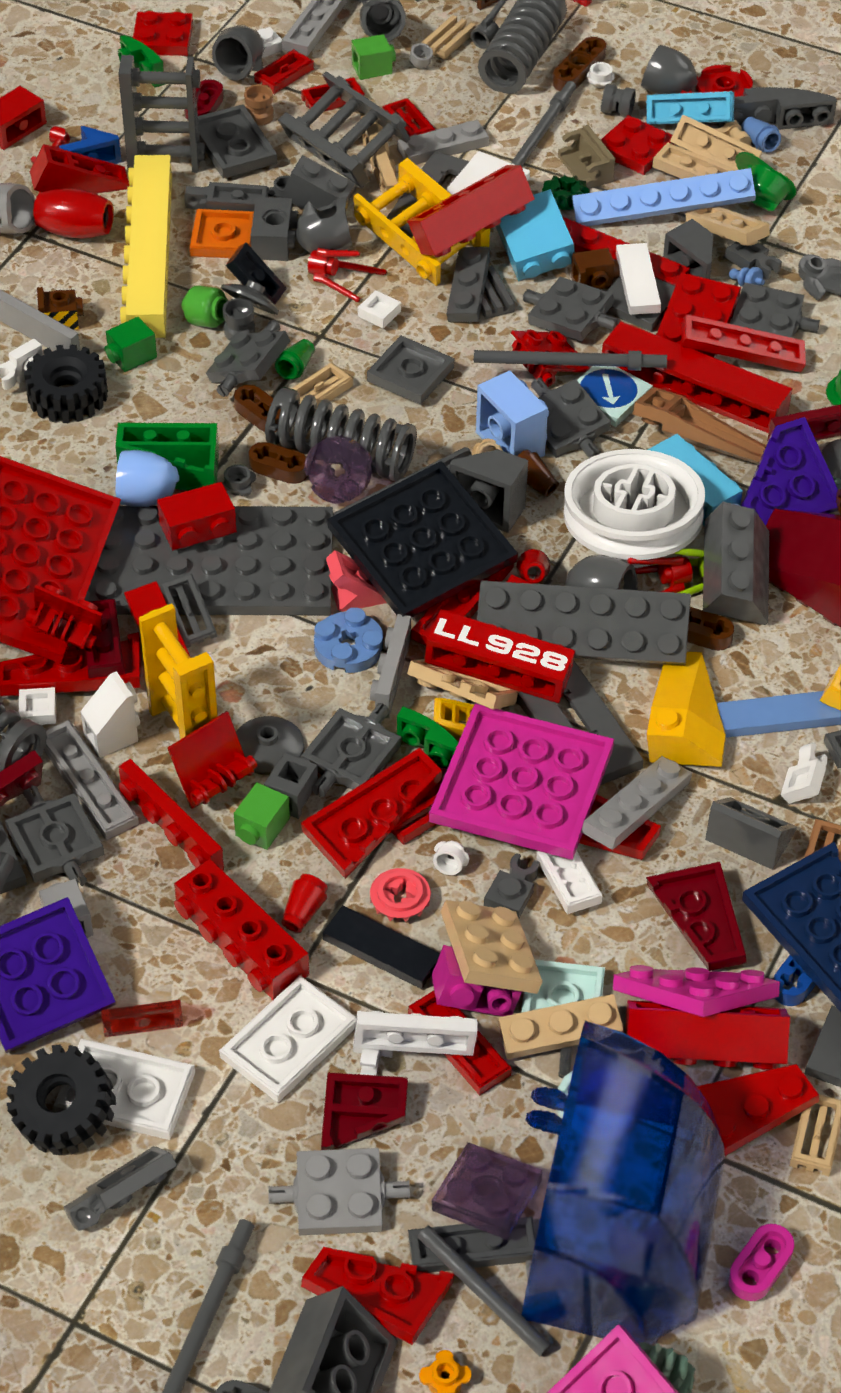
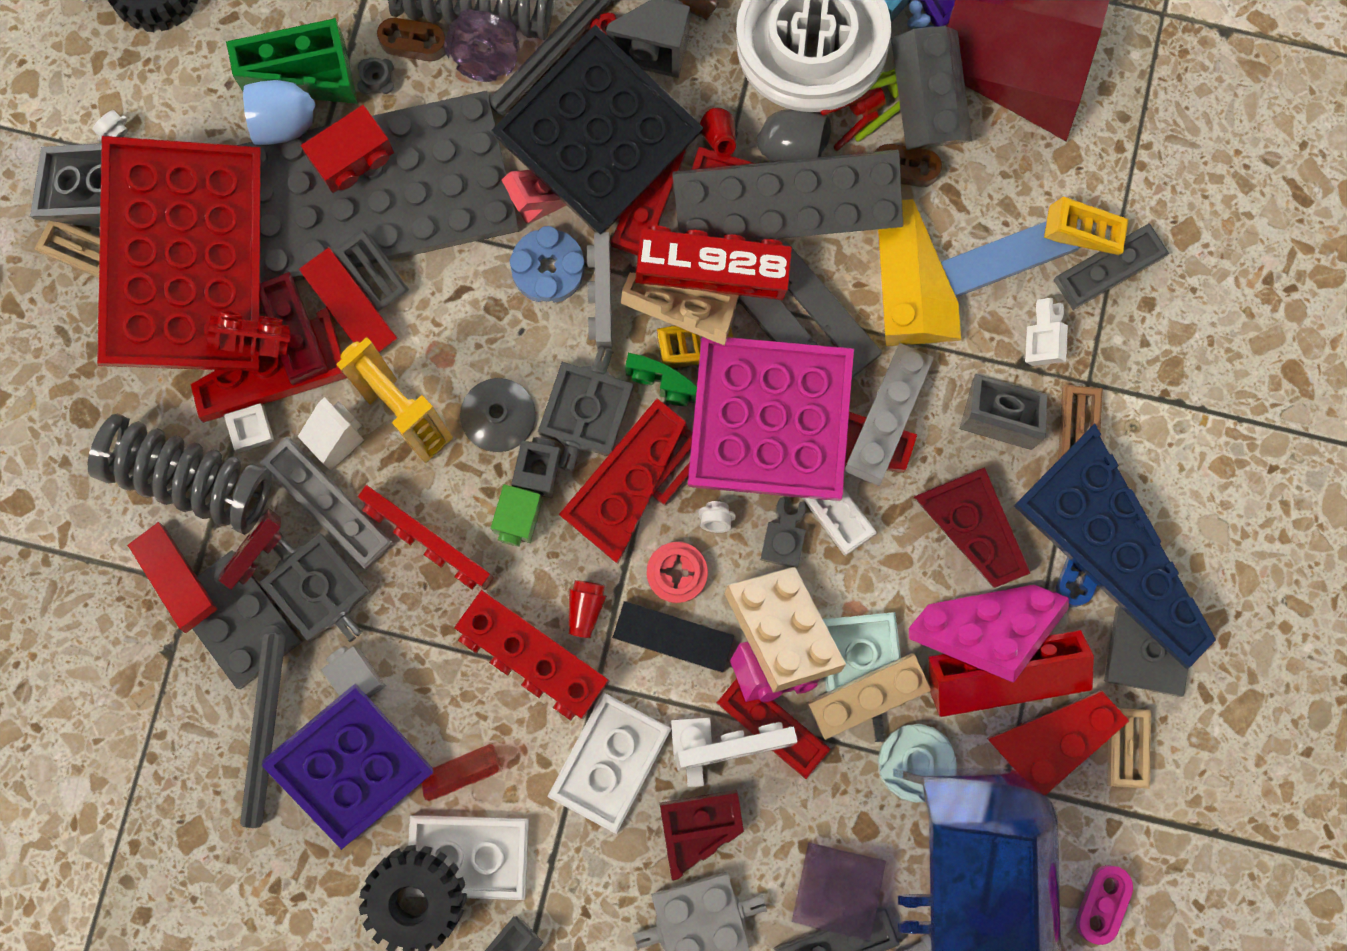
camera: 15 degrees left, 30 degrees up
red hinge [167,711,257,809] -> none

